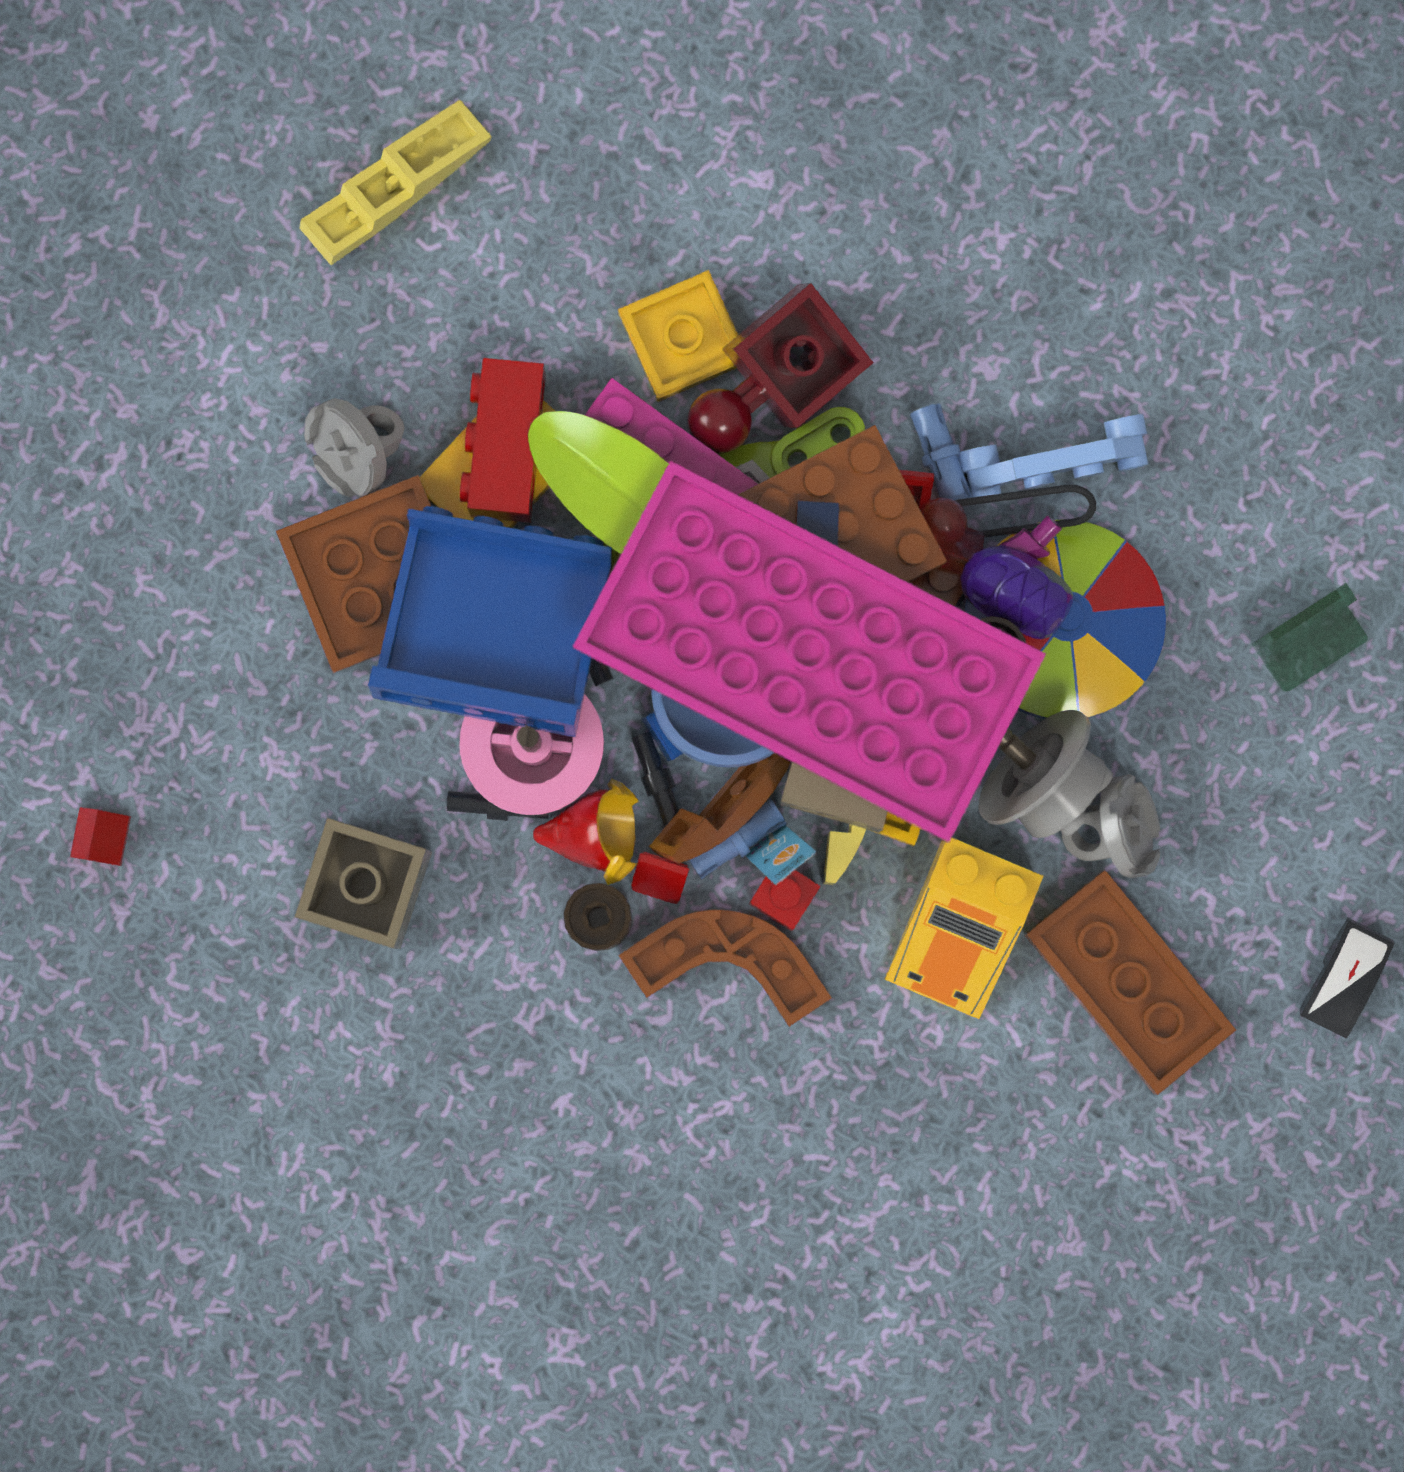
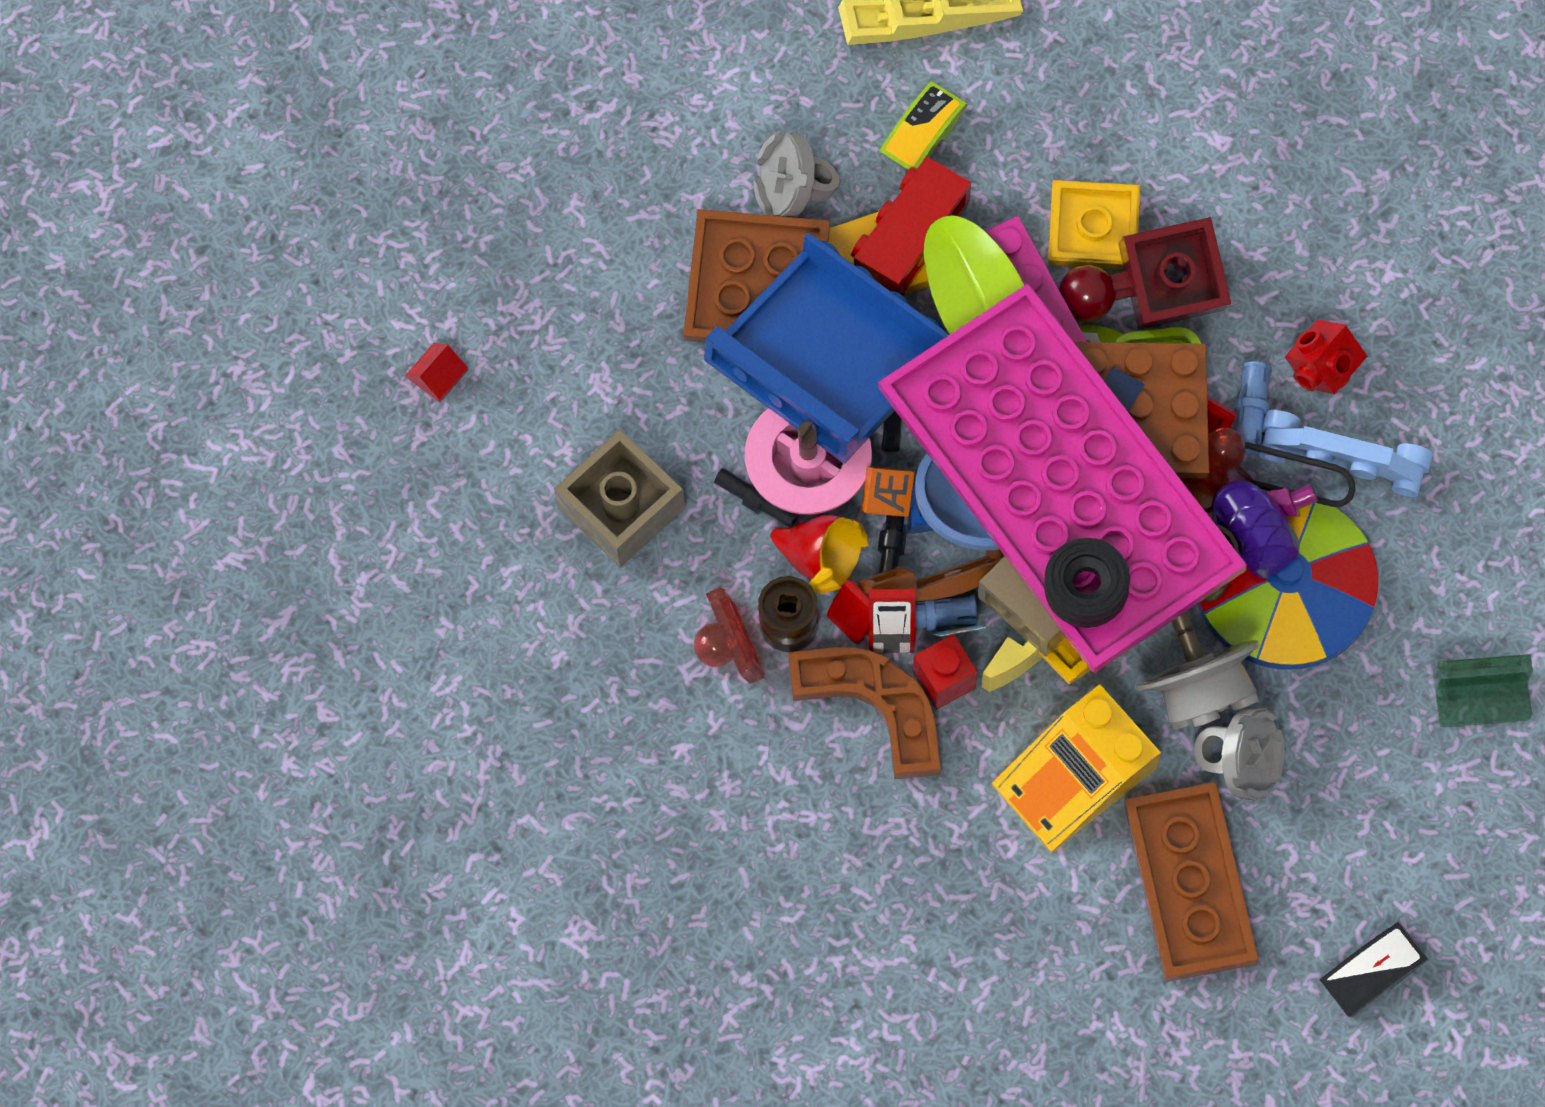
camera: 35 degrees right, 15 degrees down
none -> clear red tile [693,587,765,684]
none -> orange tile [861,466,915,517]
none -> slope [868,589,915,653]
none -> slope [879,81,969,170]
none -> black tyre [1044,538,1130,628]
none -> red brick [1285,319,1368,395]

